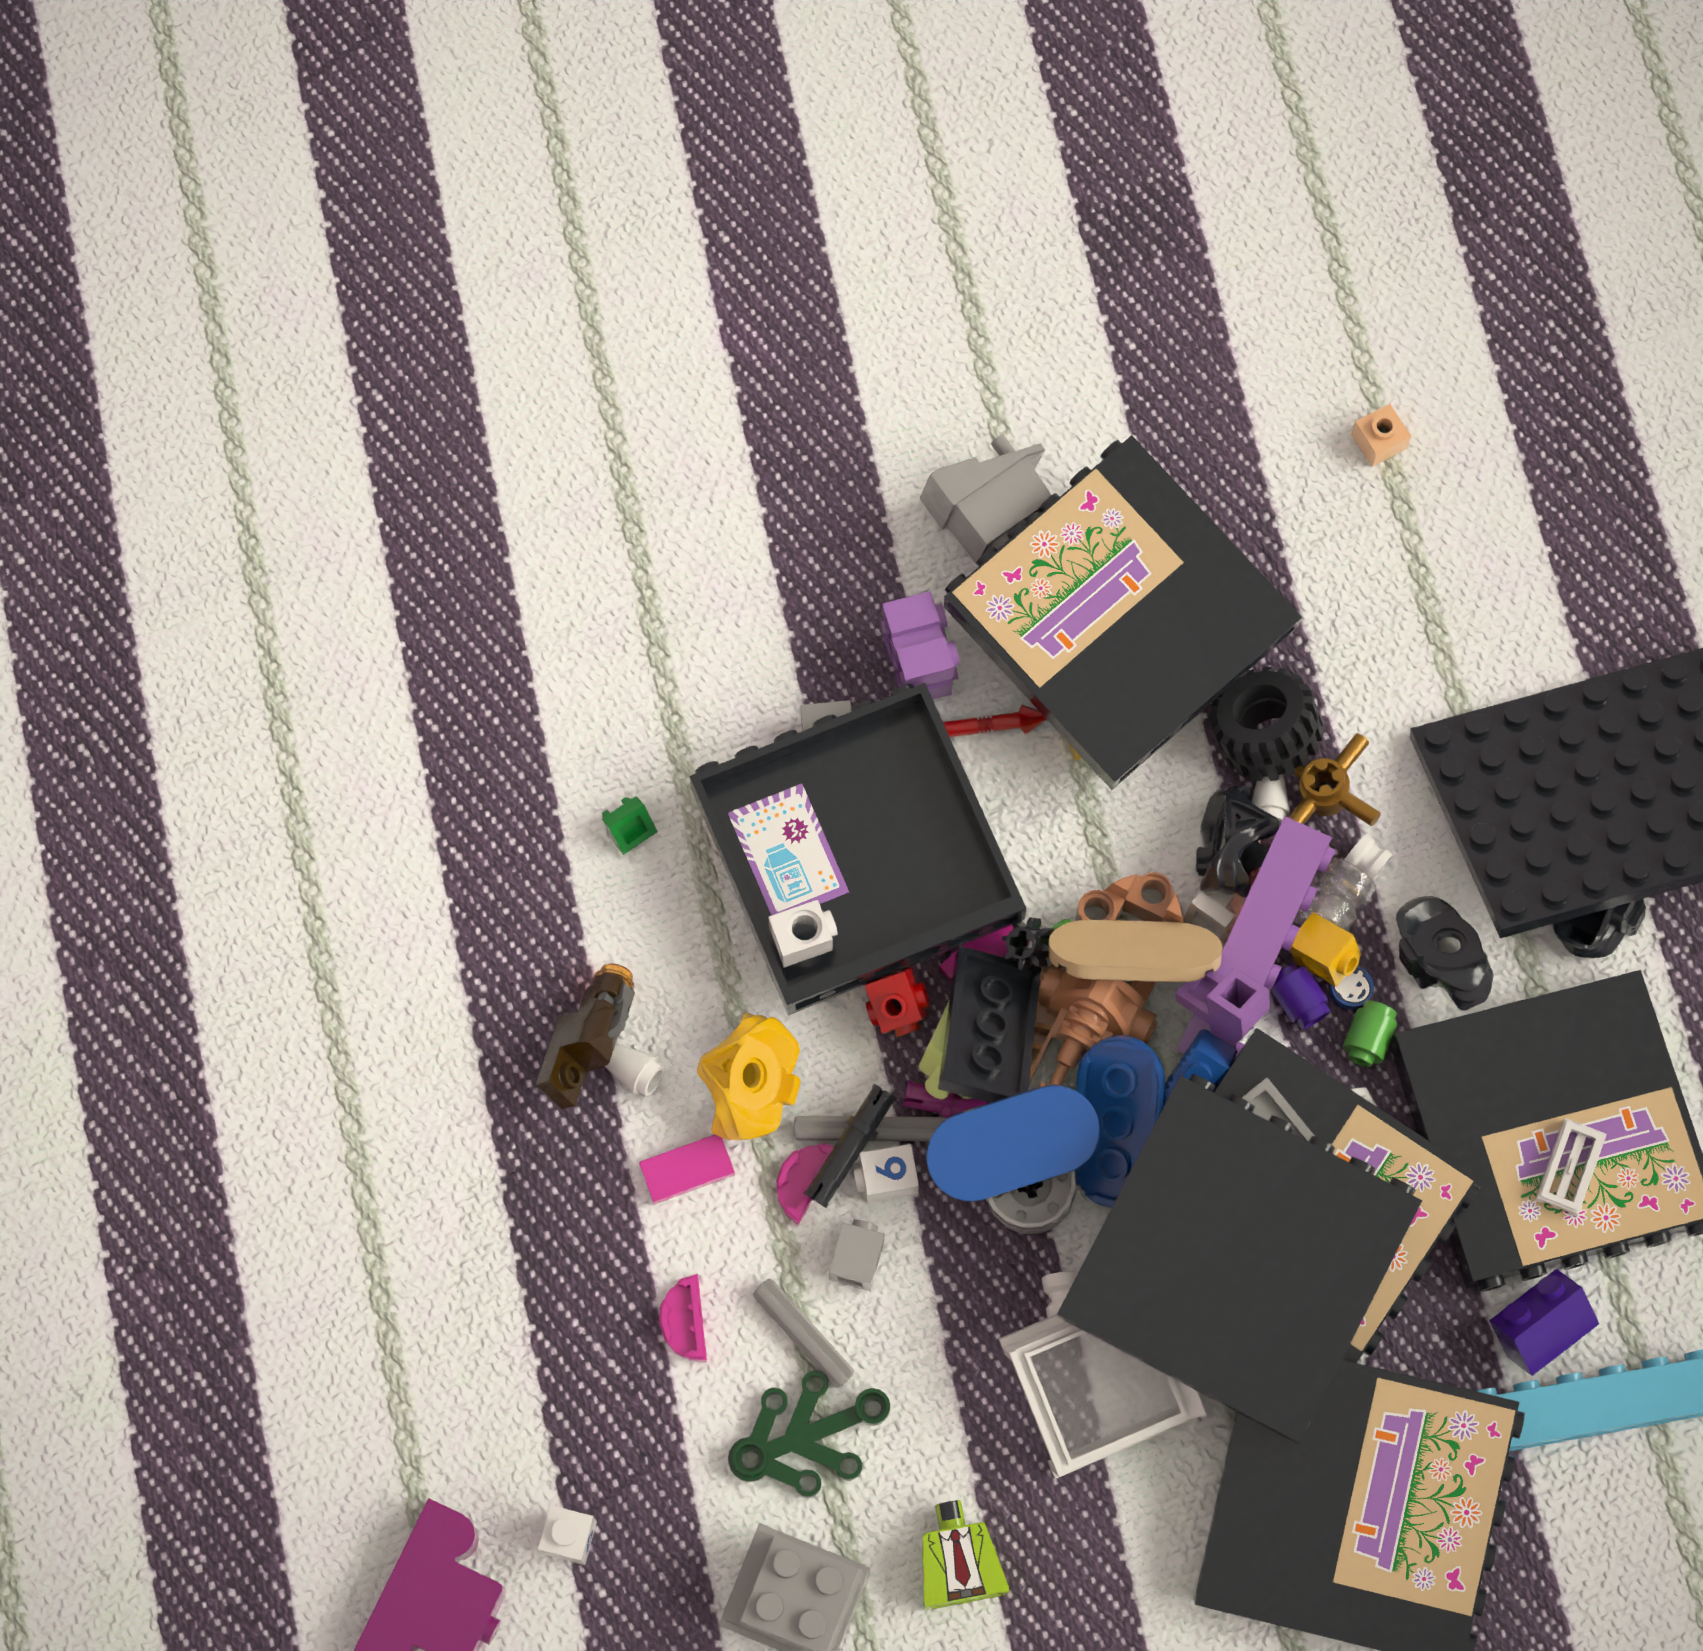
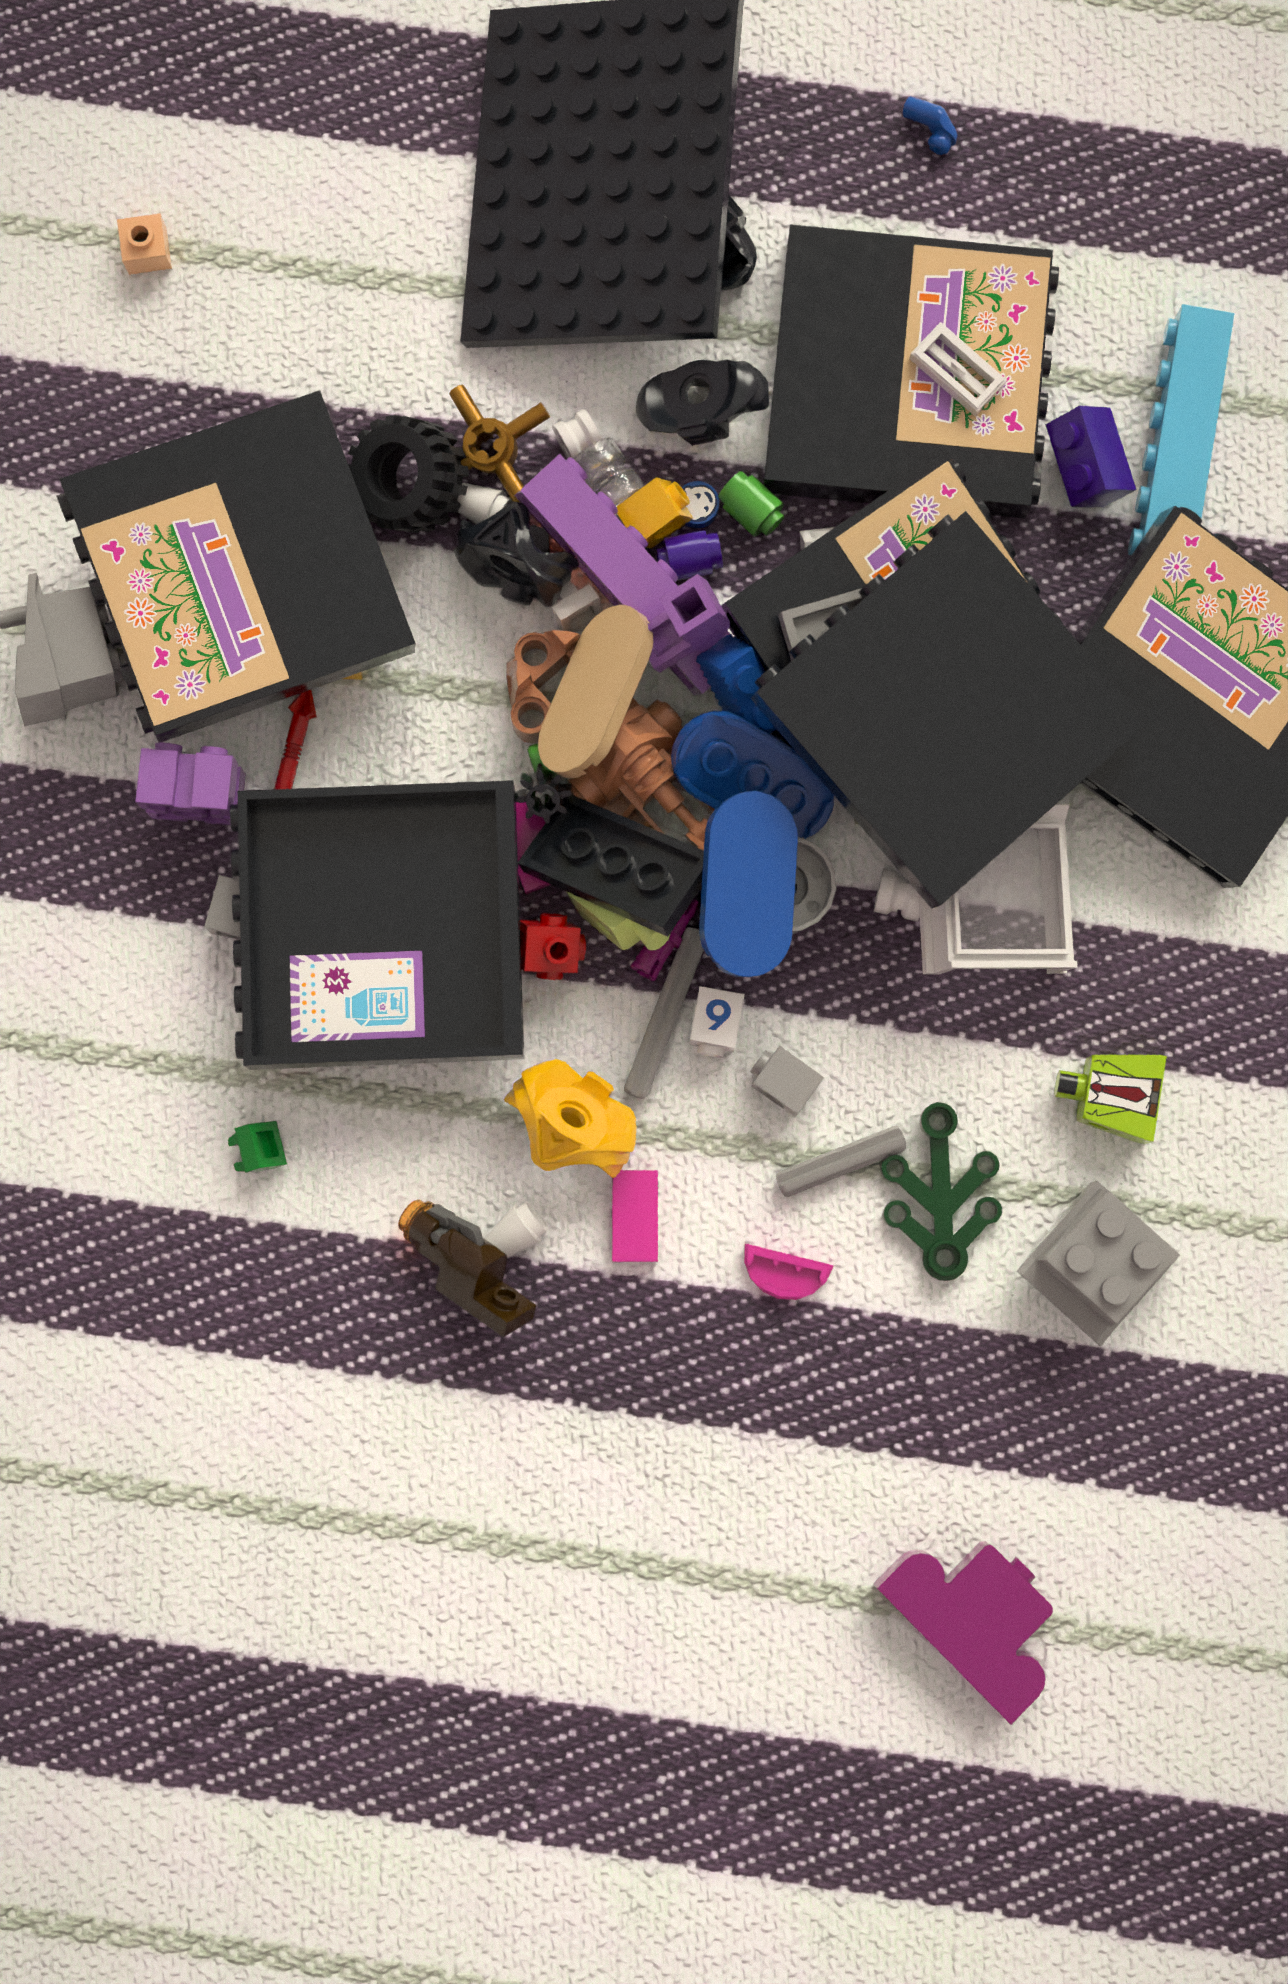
camera: 70 degrees left, 10 degrees up
white brick [538,1505,597,1565] -> none
white brick [768,900,838,967] -> none
dark pink tile [776,1143,834,1226] -> none
black pin [803,1084,897,1208] -> none

